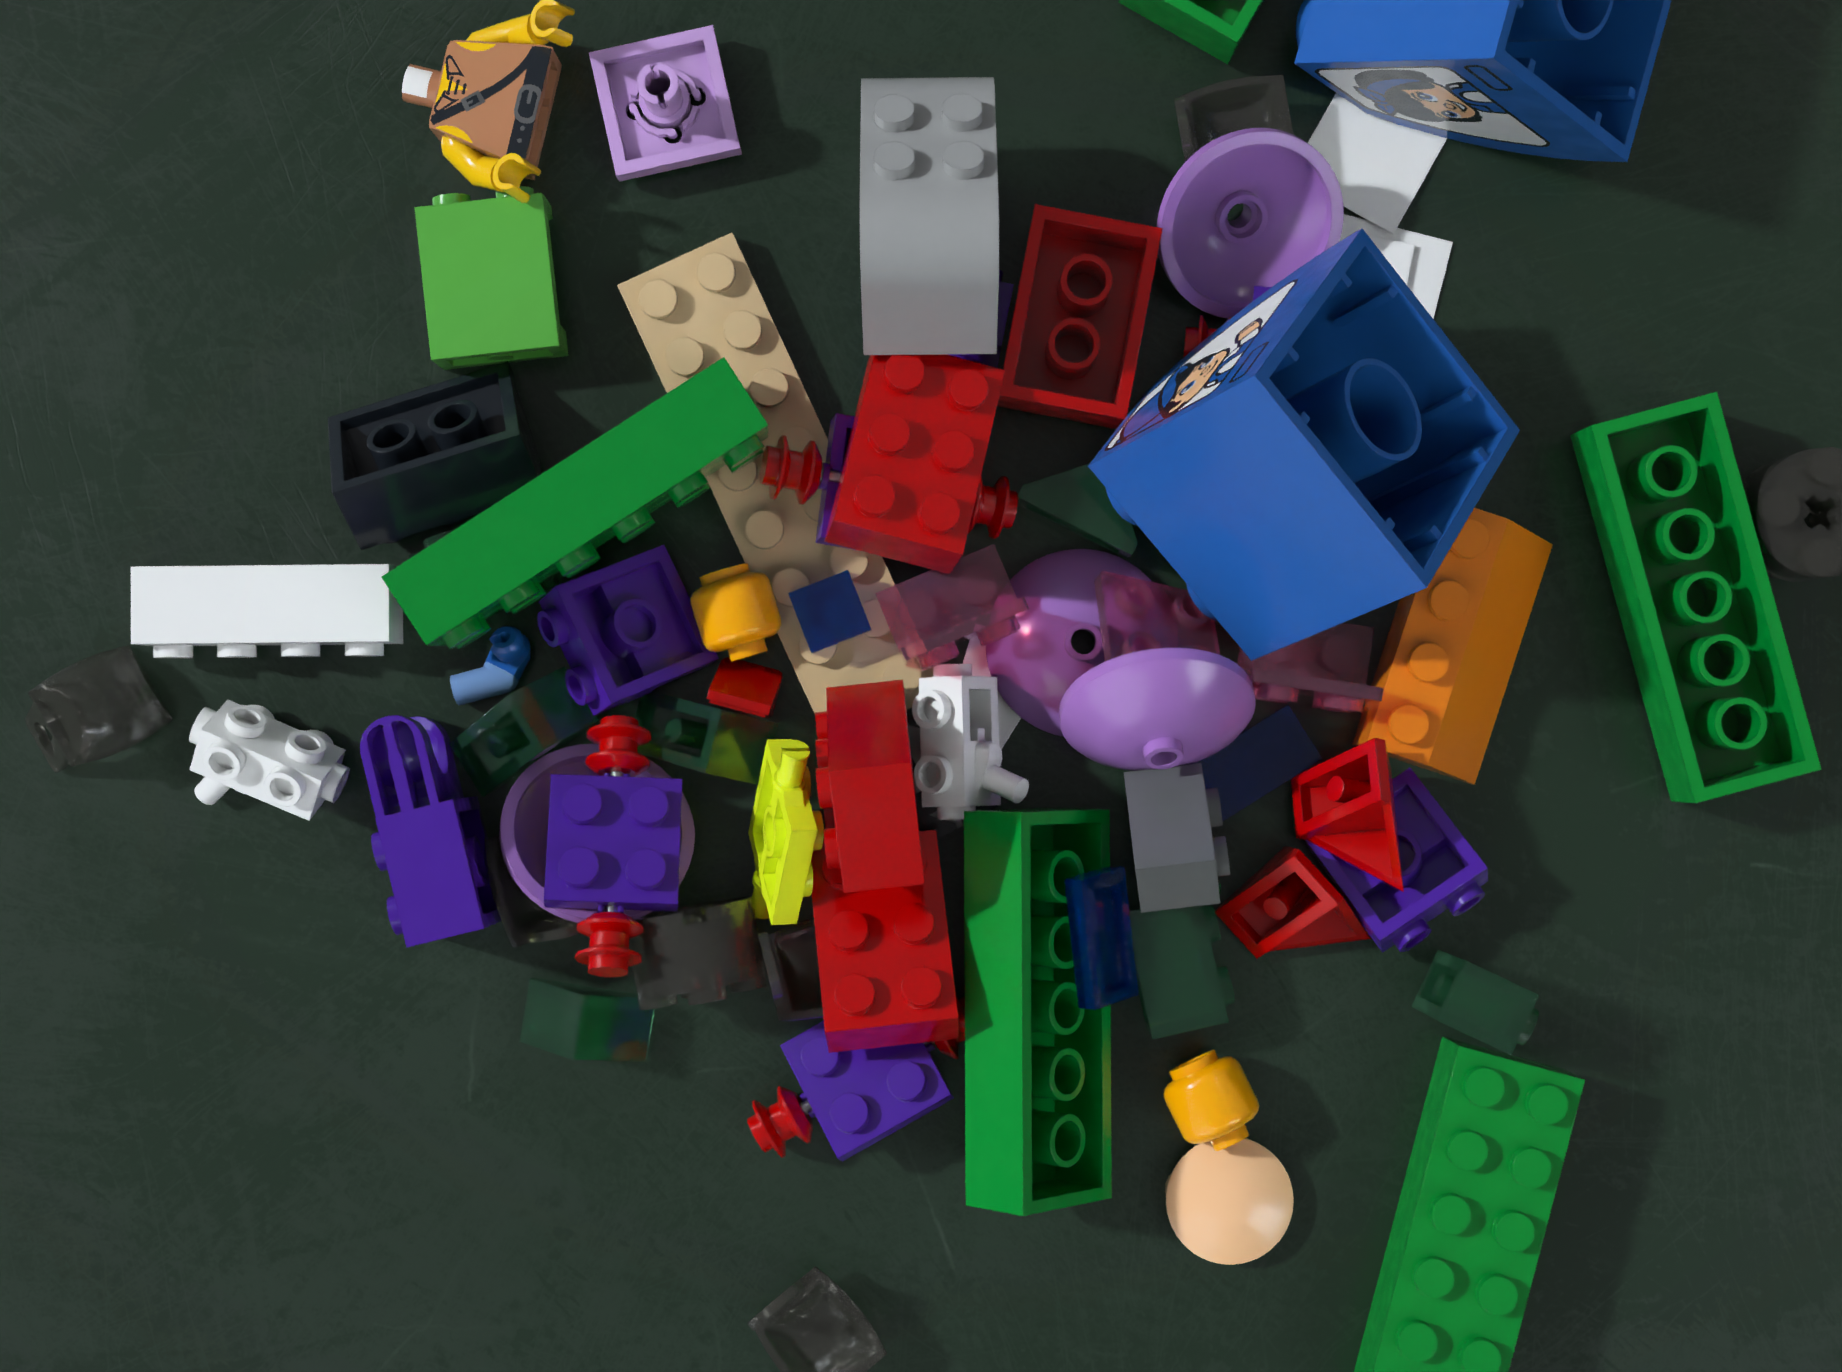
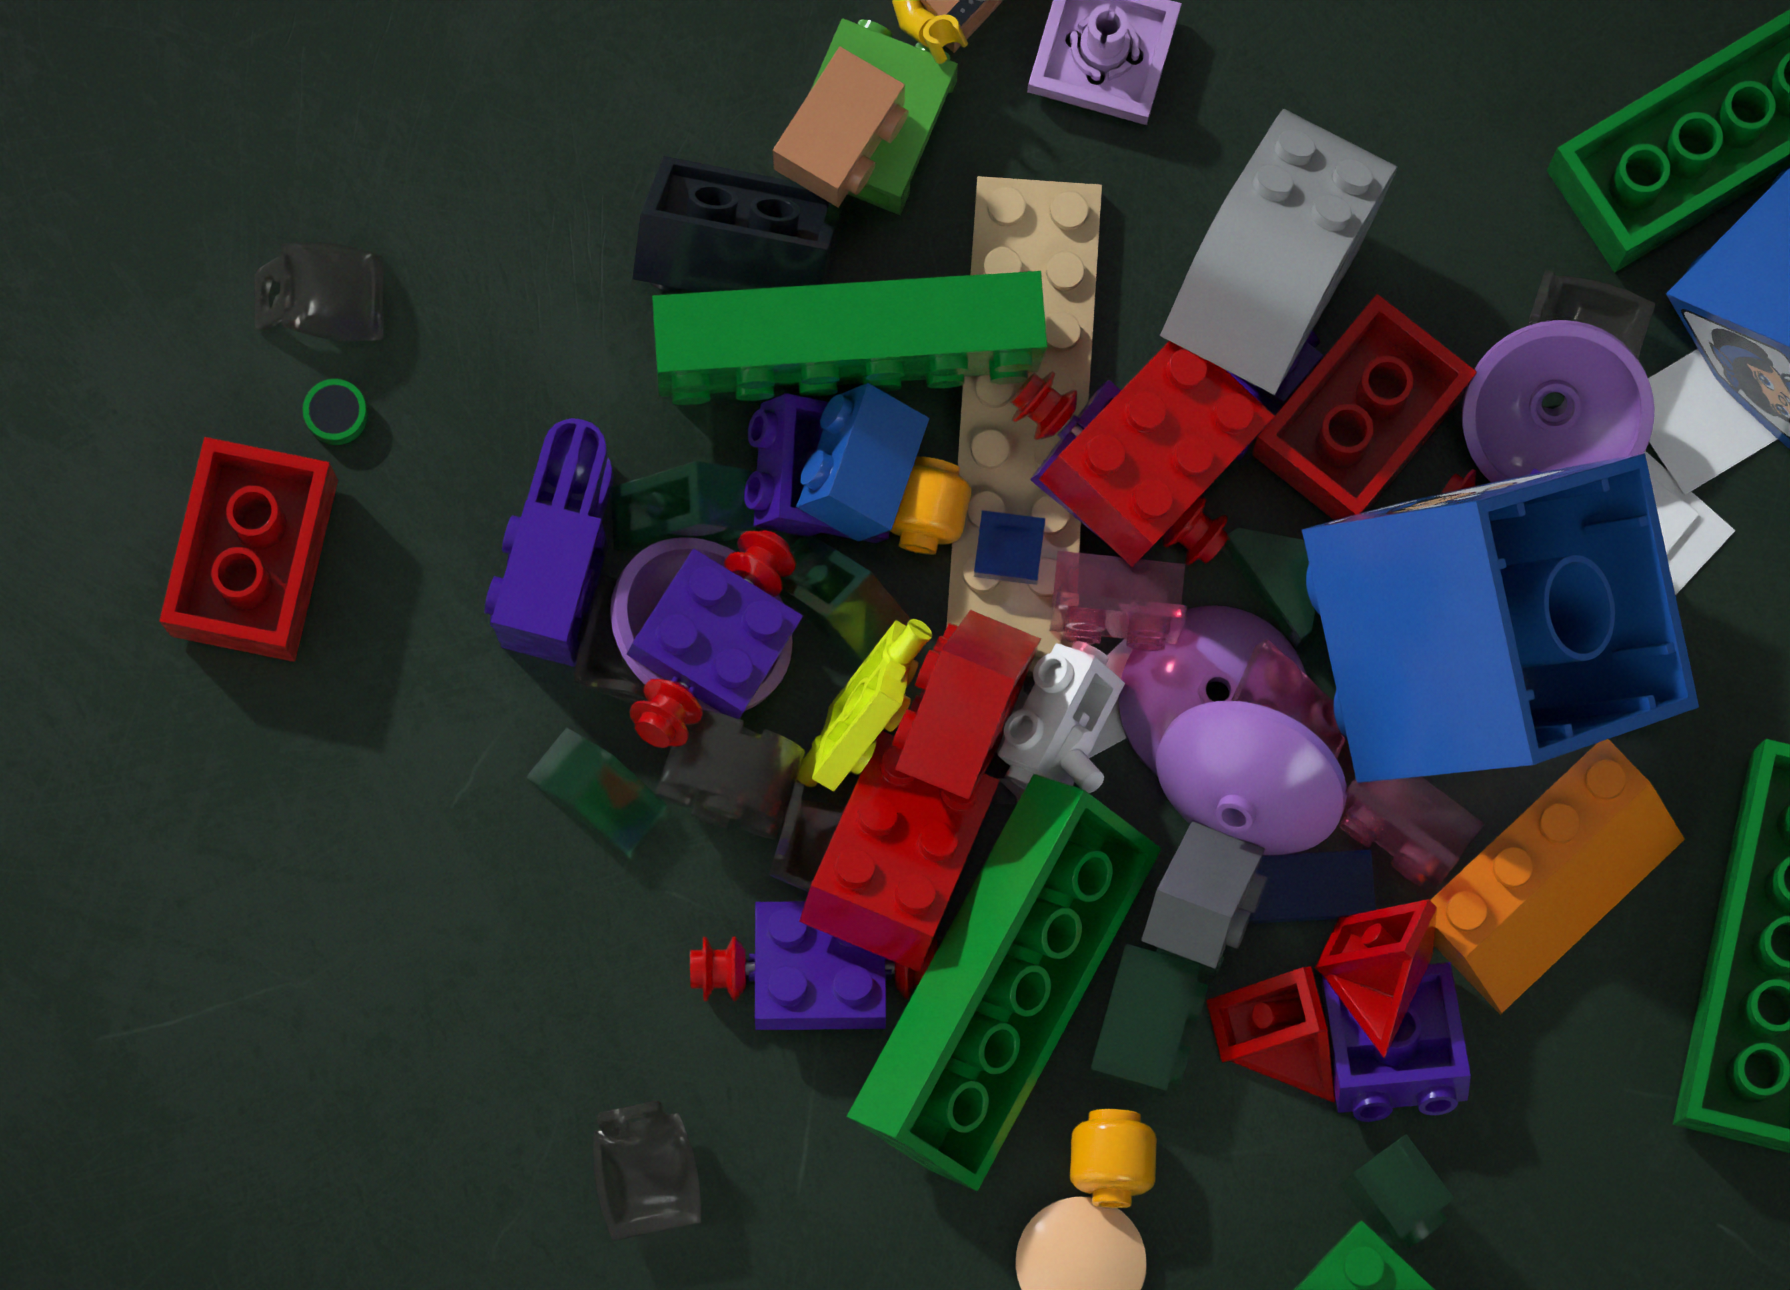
camera: 25 degrees right, 10 degrees down
white brick [131,564,403,658] -> none
white brick [189,700,350,821] -> none
arm [450,626,531,706] -> none
red slope [706,657,783,718] -> none
clear blue tile [1064,867,1138,1010] -> none
none -> red brick [159,437,338,662]
none -> tile [303,379,368,445]
none -> nougat brick [772,46,909,208]
none -> blue brick [796,383,929,541]

